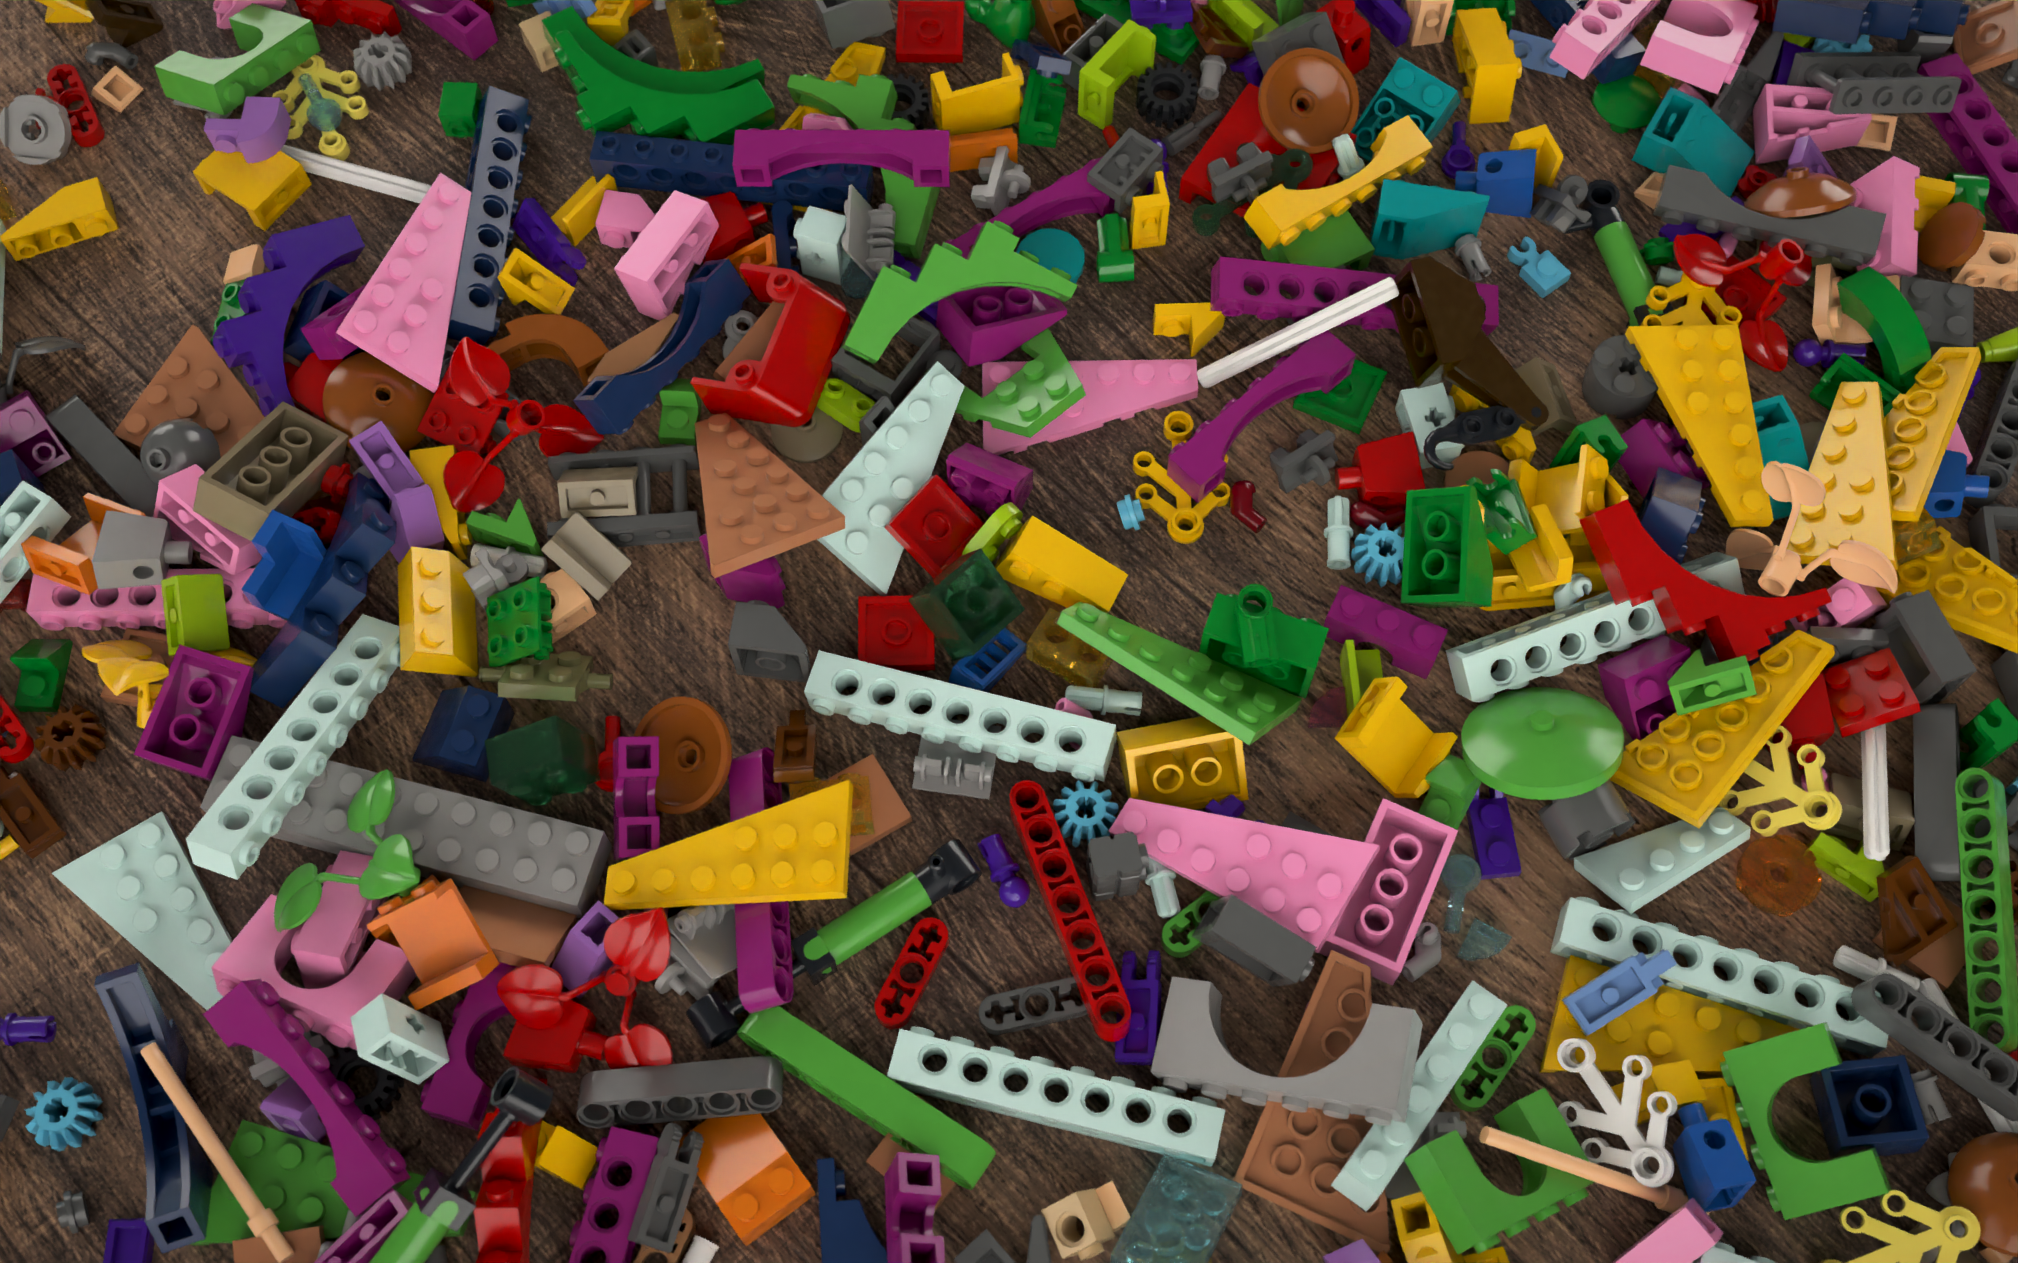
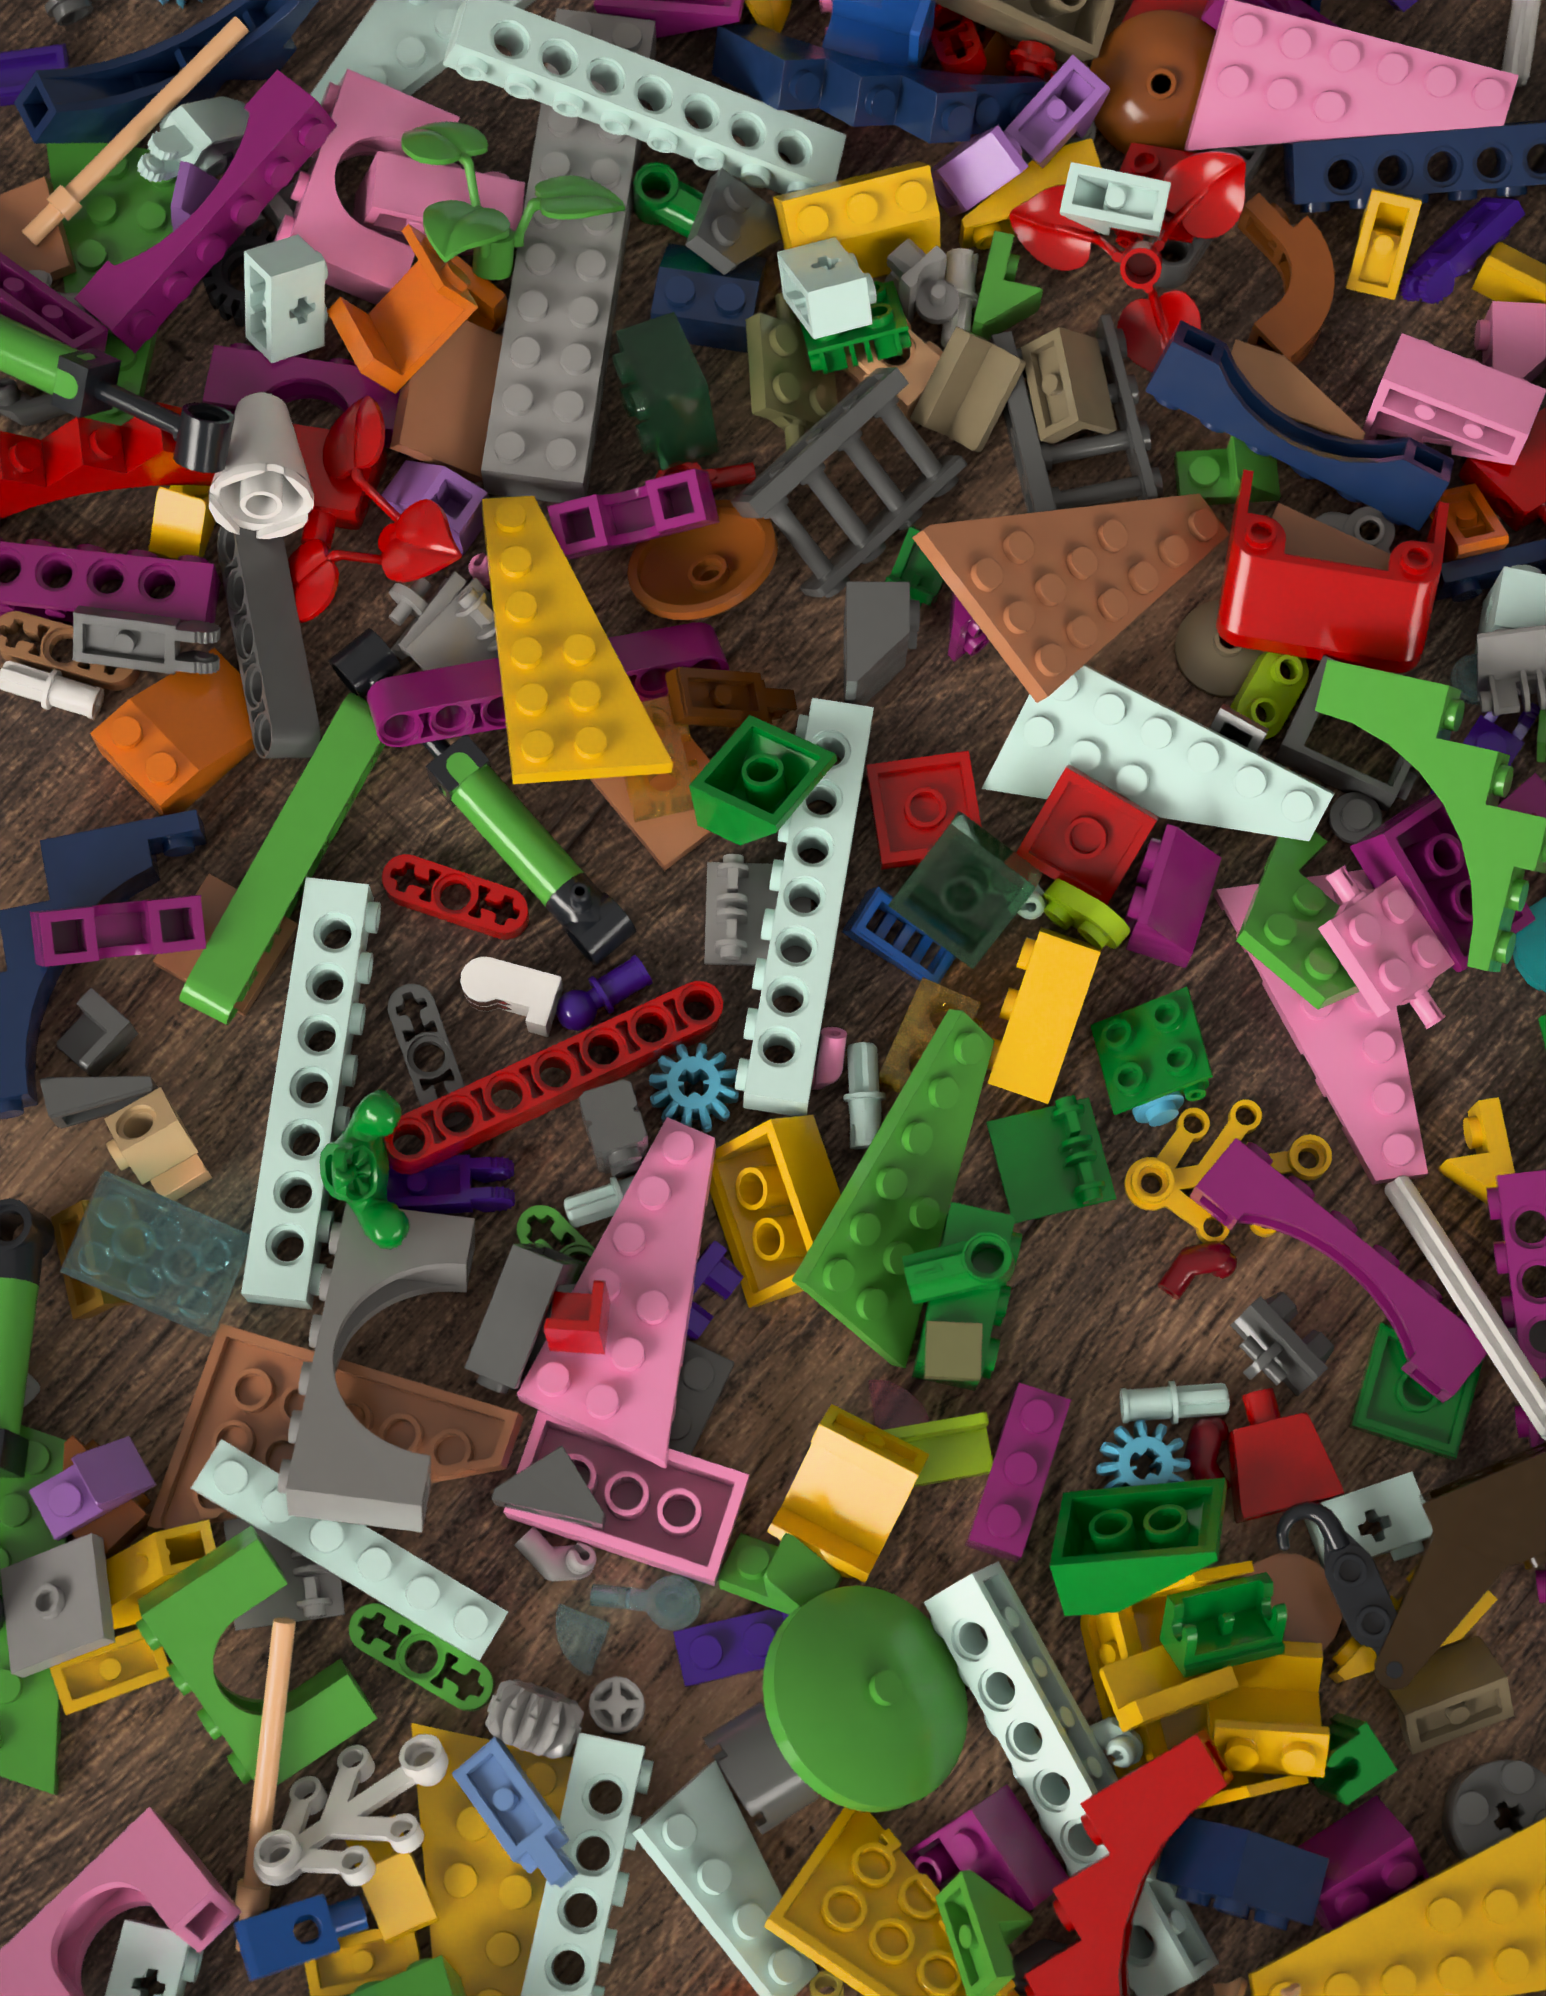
camera: 80 degrees right, 10 degrees up
none -> light aqua hinge [137,96,249,183]
none -> white cone [209,392,314,539]
none -> green head [320,1089,410,1250]
none -> white leg [460,957,563,1037]
none -> light grey gear [485,1679,584,1759]
none -> dark grey slope [492,1446,606,1530]
none -> red panel [544,1280,611,1355]
none -> light grey wheel [589,1676,645,1735]
none -> green piece [633,162,704,238]
none -> dark grey wing [685,168,782,275]
none -> green slope [689,715,837,846]
none -> dark grey fence [730,367,967,598]
none -> light aqua brick [777,237,877,339]
none -> green bracket [885,526,945,608]
none -> olive tile [924,1321,983,1381]
none -> green hinge [986,1095,1117,1224]
none -> light aqua slope [1060,162,1171,237]
none -> green hinge [1090,986,1213,1115]
none -> bright pink plate [1318,865,1455,1029]

